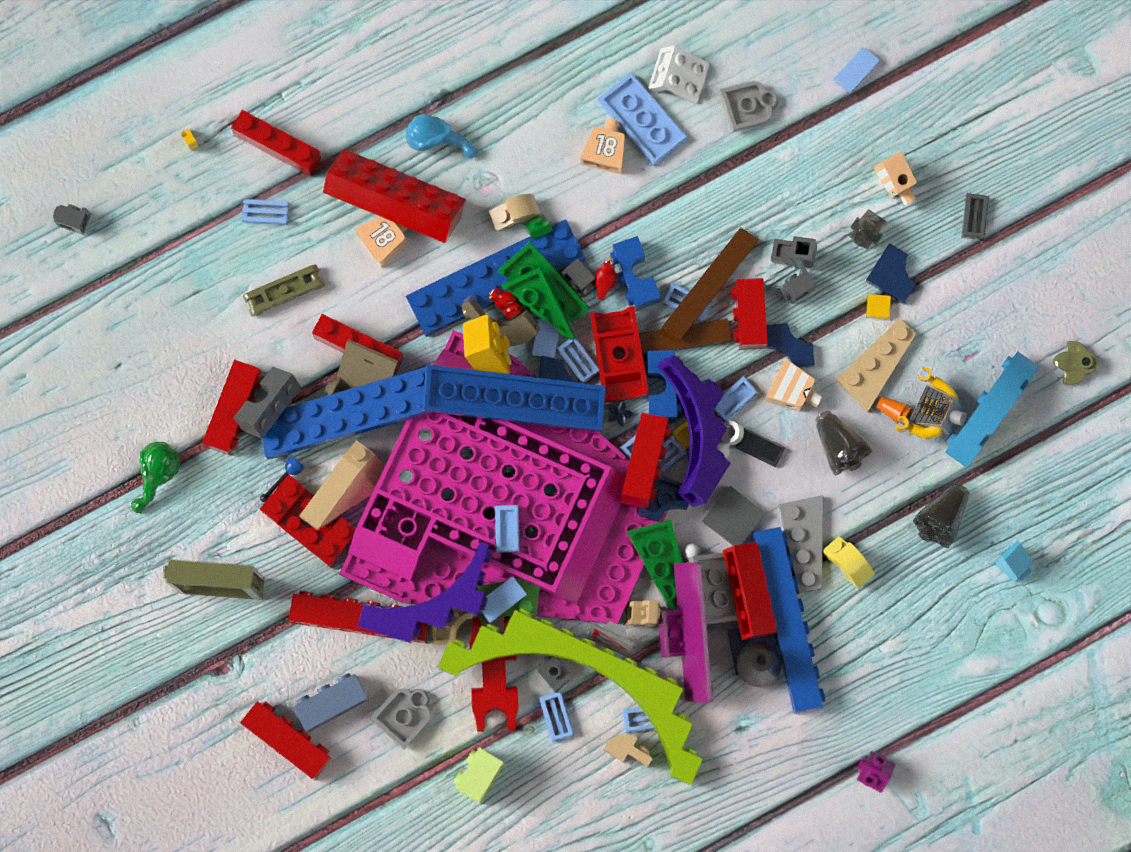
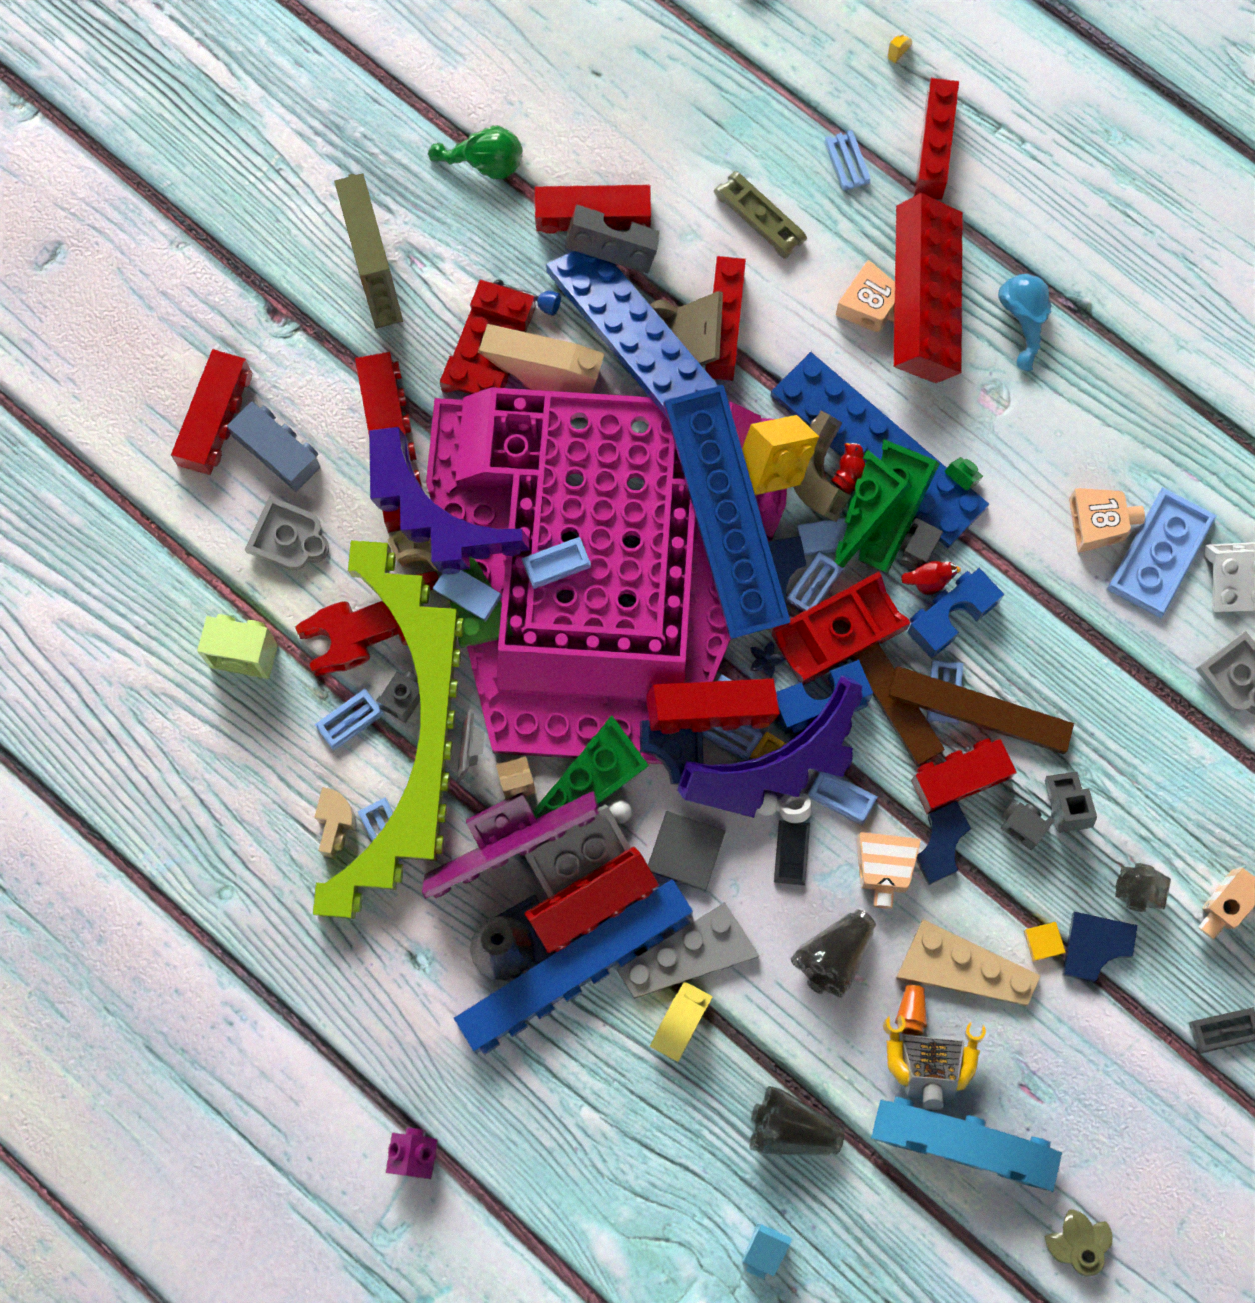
camera: 70 degrees right, 5 degrees down
tan brick [489,194,541,232] -> none

